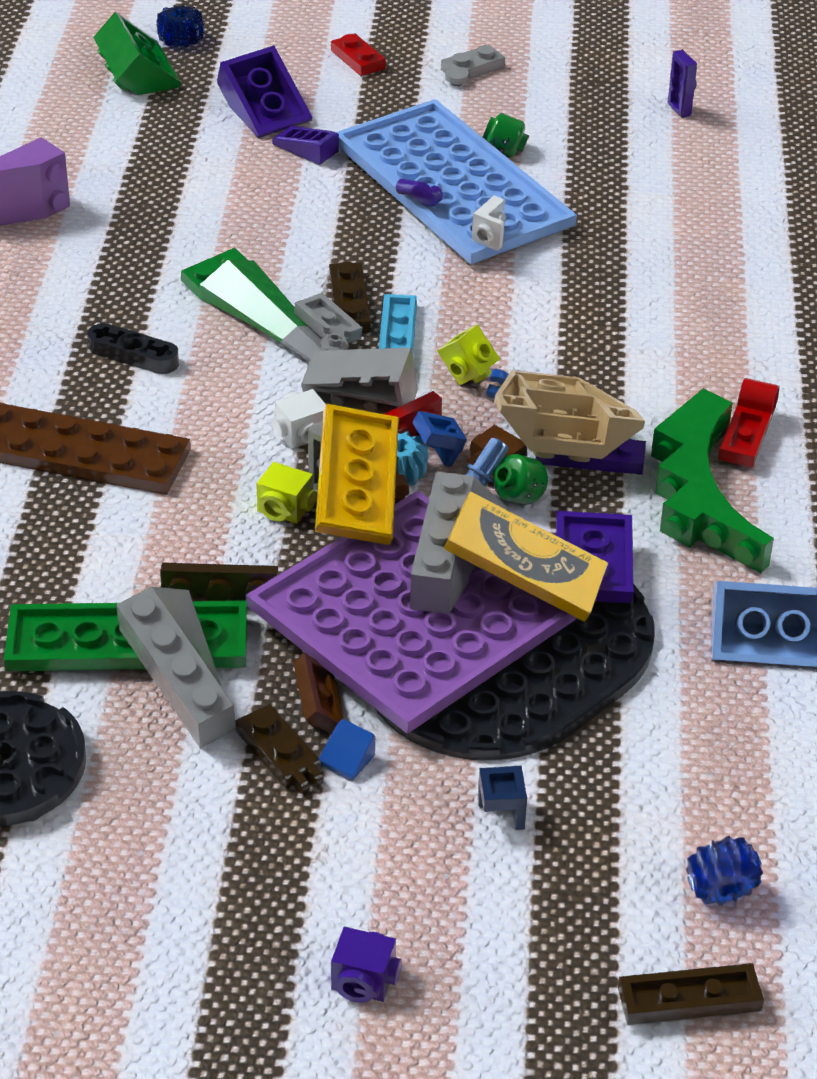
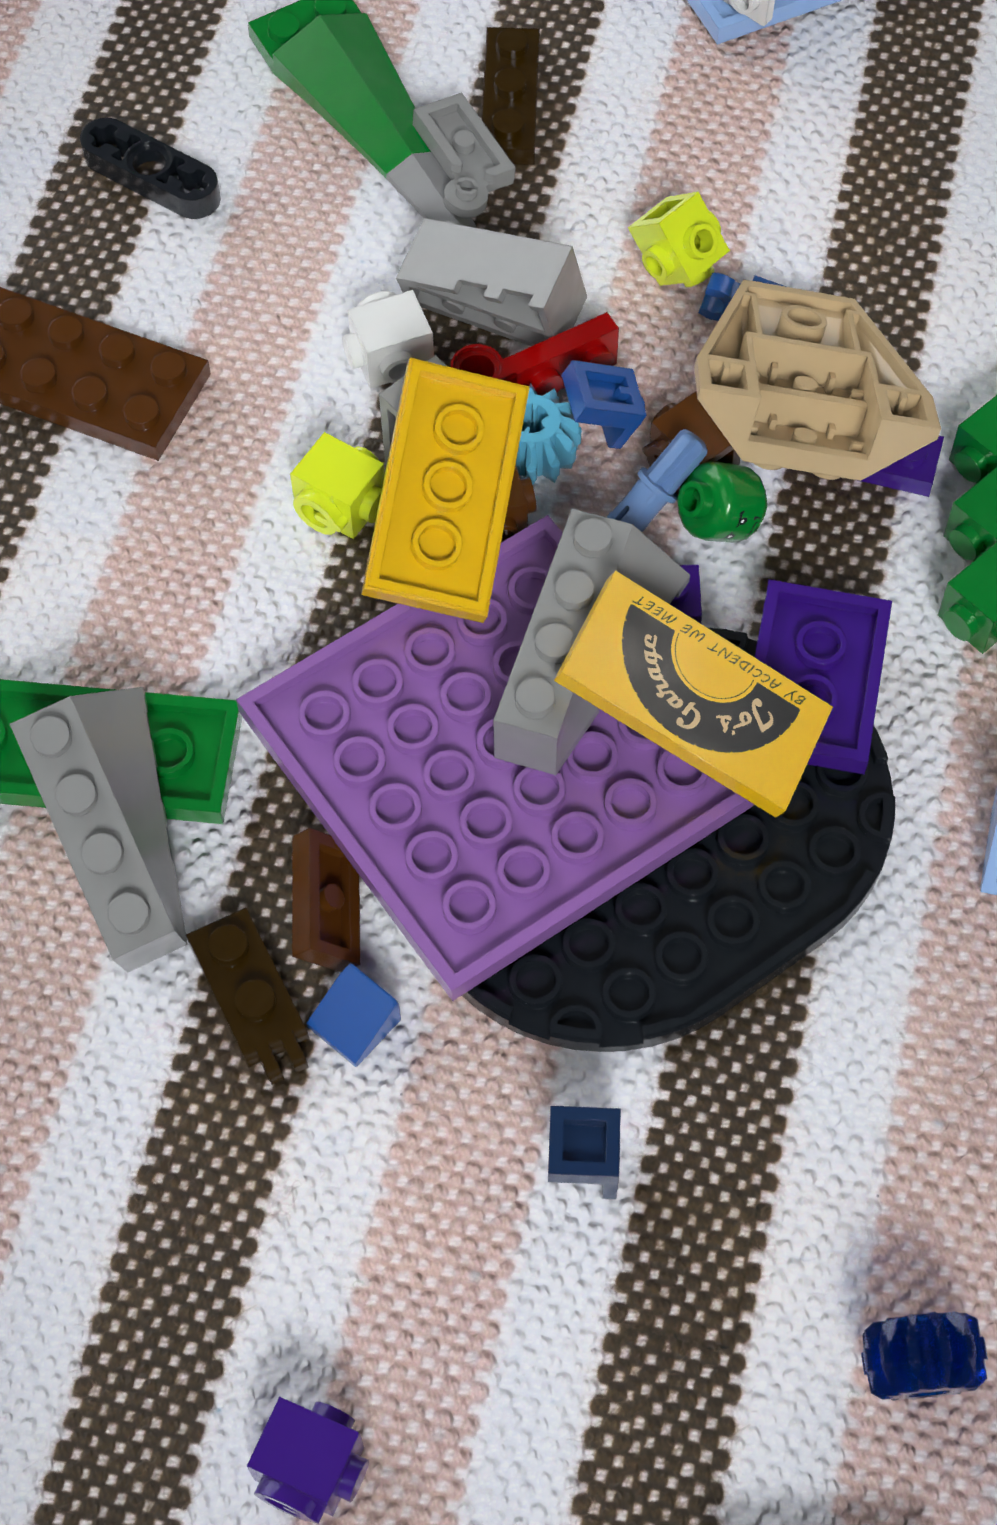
camera: 10 degrees right, 20 degrees up
dark brown plate [160,562,278,601] -> none
medium azure tile [379,294,417,357] -> none

